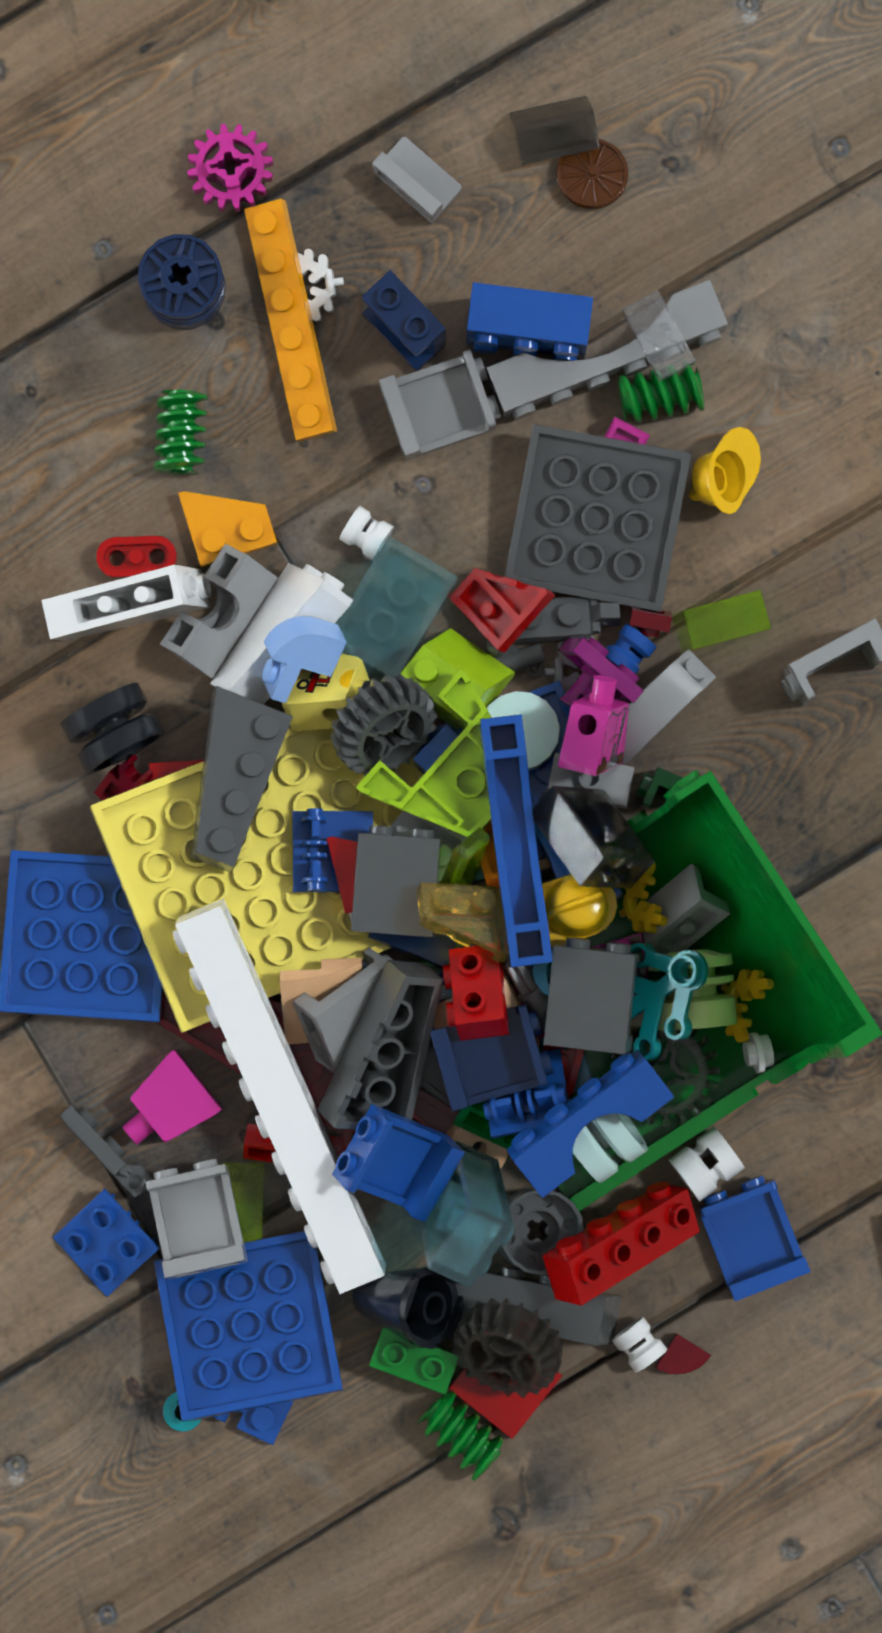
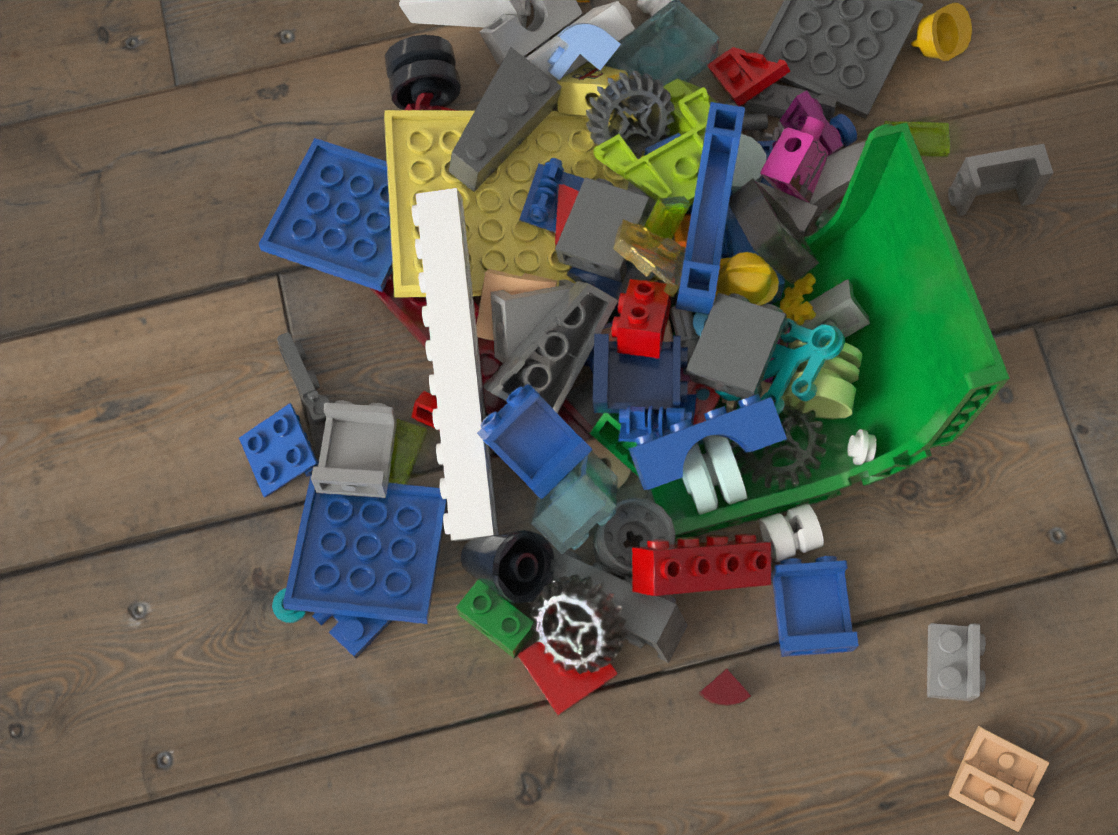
camera: 20 degrees right, 15 degrees down
dark pink torso [122,1050,224,1145] -> none
green piece [415,1390,504,1481] -> none
white wheel [611,1316,668,1373] -> none
dark red plate [629,607,672,637] -> none
yellow animal [721,969,774,1042] -> none

